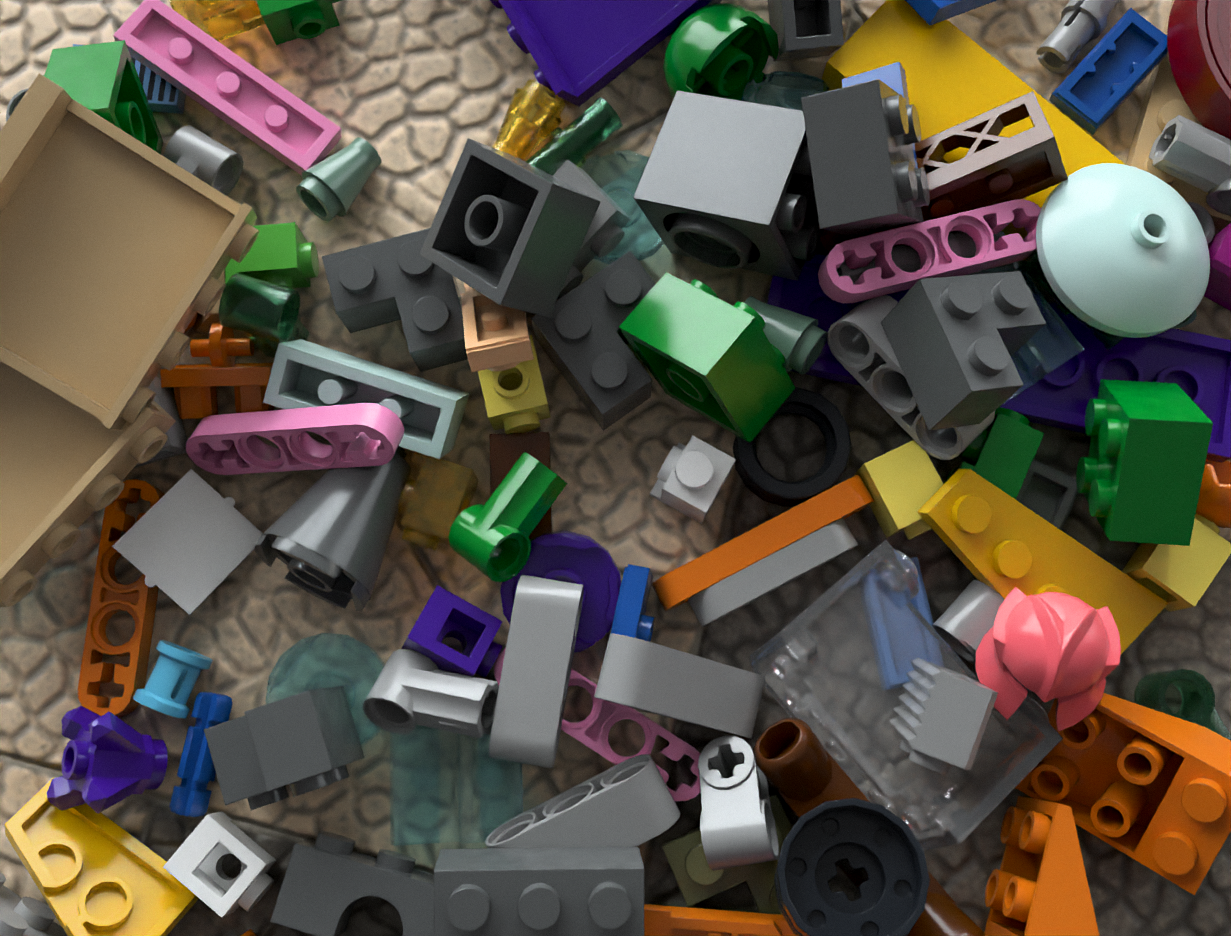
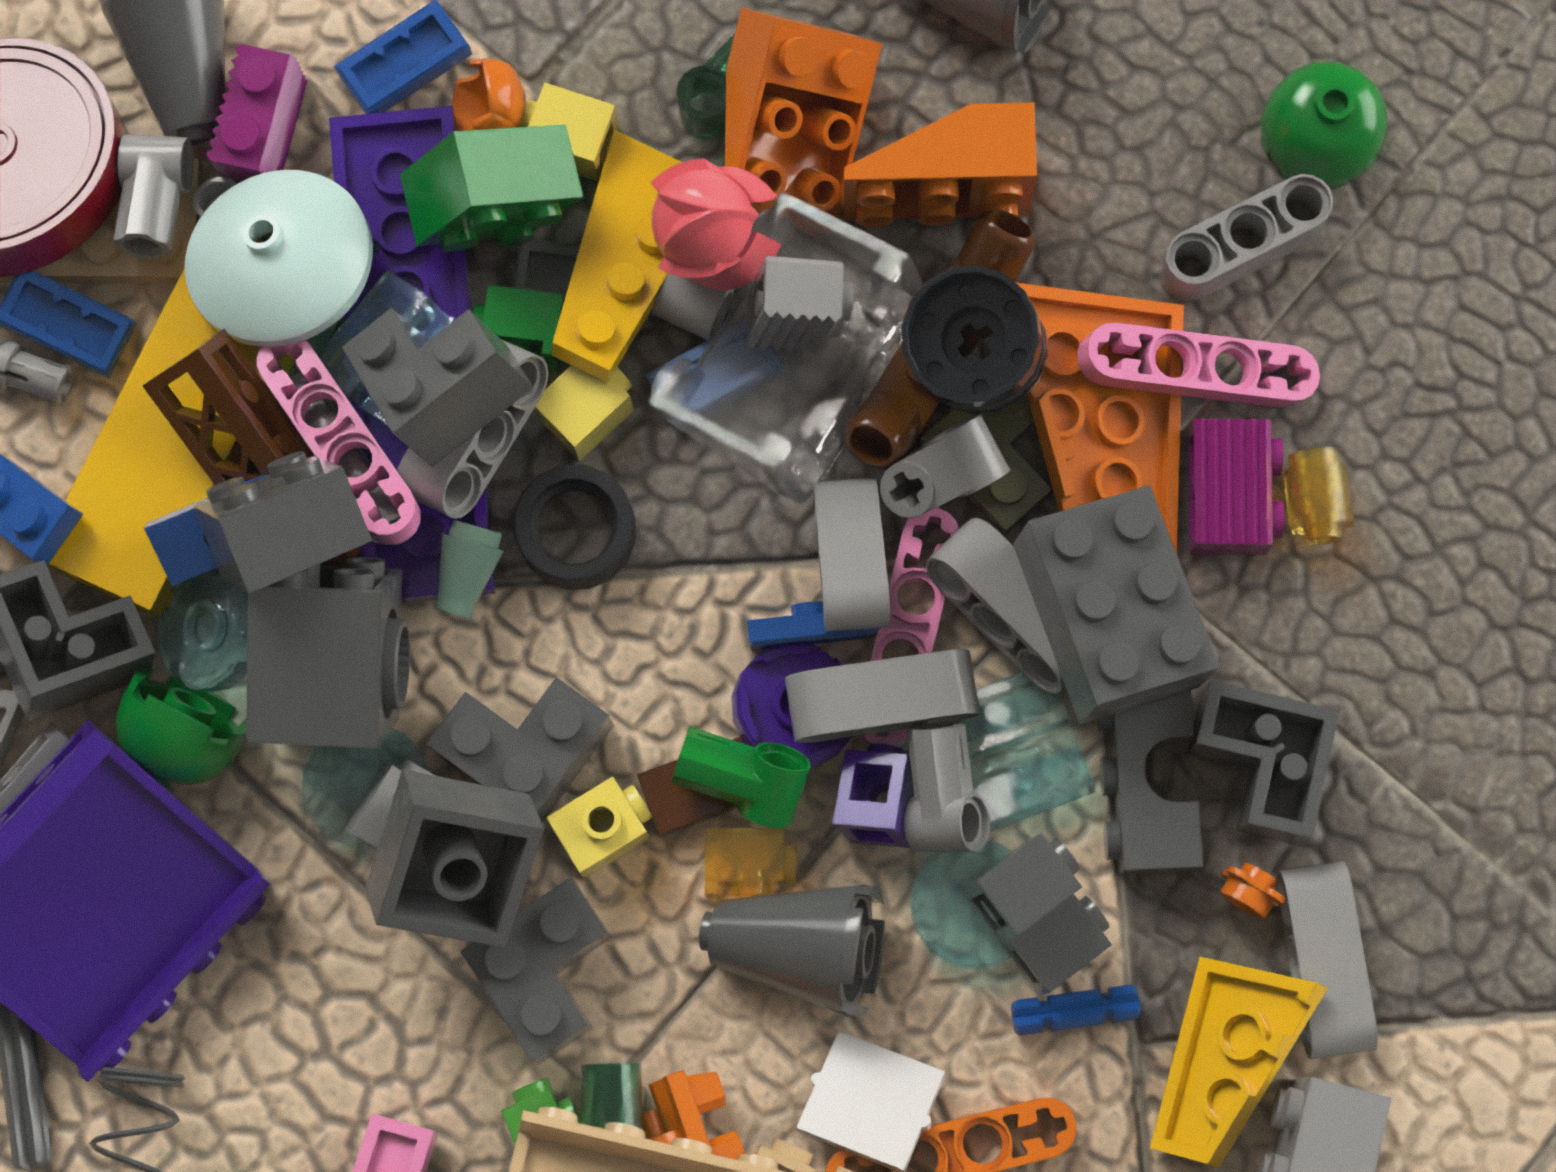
camera: 105 degrees left, 0 degrees up
dark purple rock [47,706,168,813] -> none
medium azure bush [133,640,213,719] -> none
white brick [163,812,276,918] -> none
bright pink beam [186,403,405,475] -> none
light aqua brick [263,339,470,459] -> none
sand green cone [296,137,382,222] -> none
light nougat hinge [461,283,534,372] -> none
clear yellow cone [492,79,566,161] -> none
clear green pin [525,97,623,176] -> none
green brick [619,272,795,443] -> none
white brick [650,435,736,524] -> none
orange beam [651,475,874,611] -> none
light grey beam [688,518,858,627] -> none

